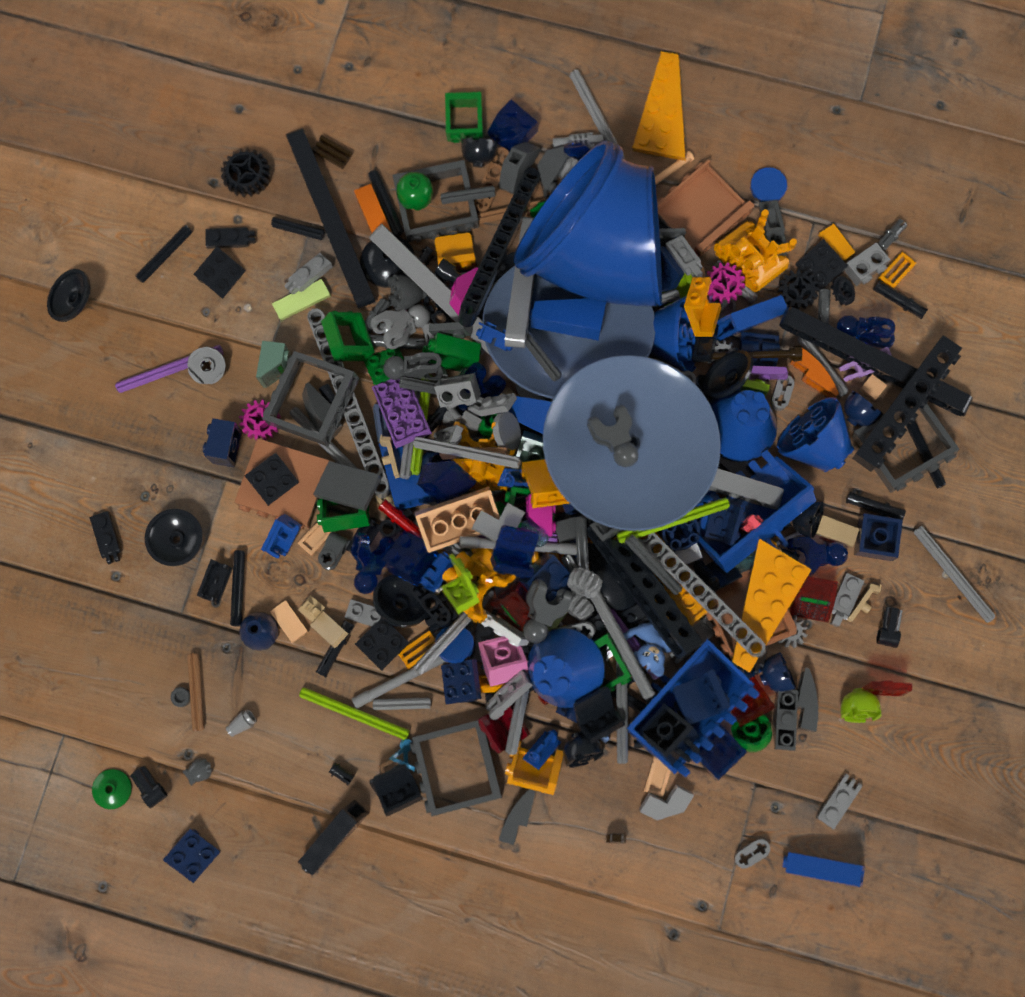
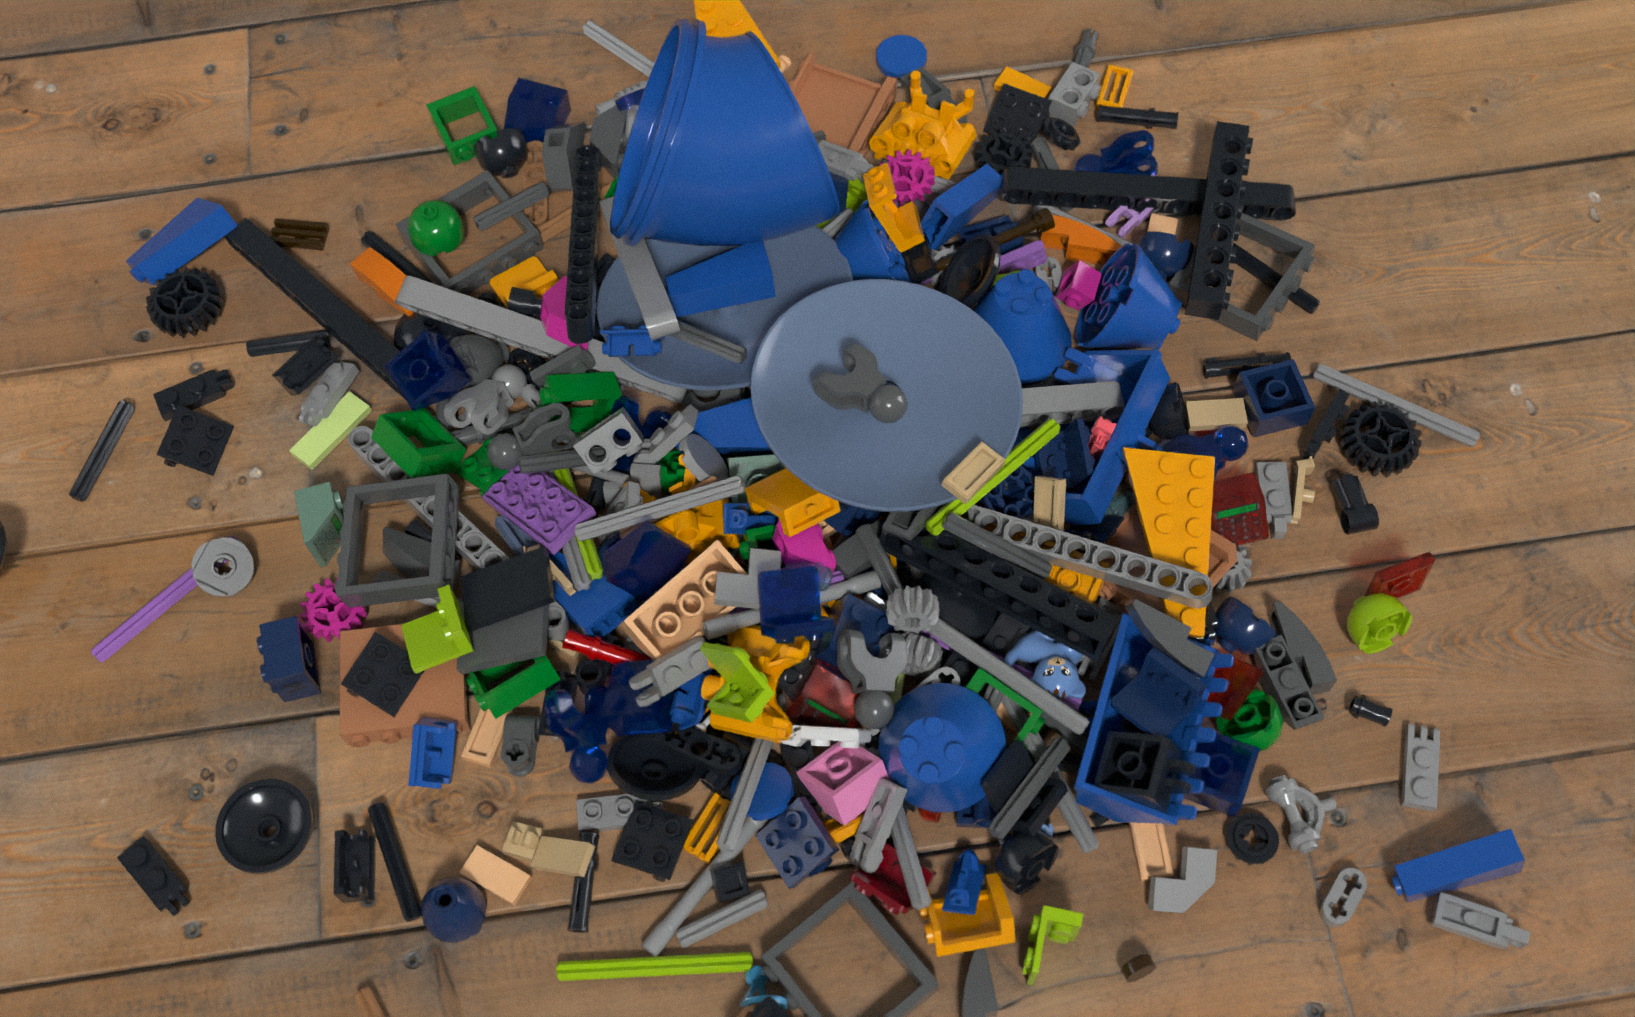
camera: 25 degrees left, 15 degrees down
none -> blue slope [126,197,238,286]
none -> black hinge [272,337,339,396]
none -> clear blue slope [385,330,472,411]
none -> lime bracket [401,584,474,673]
none -> black tile [461,546,555,632]
none -> light grey hinge [629,636,710,707]
none -> black tile [710,861,750,902]
none -> tan tile [941,441,1006,505]
none -> dark grey axle [988,737,1070,840]
none -> lime bracket [1022,905,1083,986]
none -> tan tile [1033,476,1066,532]
none -> dark pink brick [1056,260,1102,310]
none -> dark grey slope [1124,599,1214,677]
none -> black gear [1226,813,1279,865]
none -> light grey piece [1265,775,1336,854]
none -> black hinge [1302,389,1350,460]
none -> black gear [1340,401,1422,478]
none -> black pin [1349,695,1393,727]
none -> light grey hinge [1431,892,1531,949]

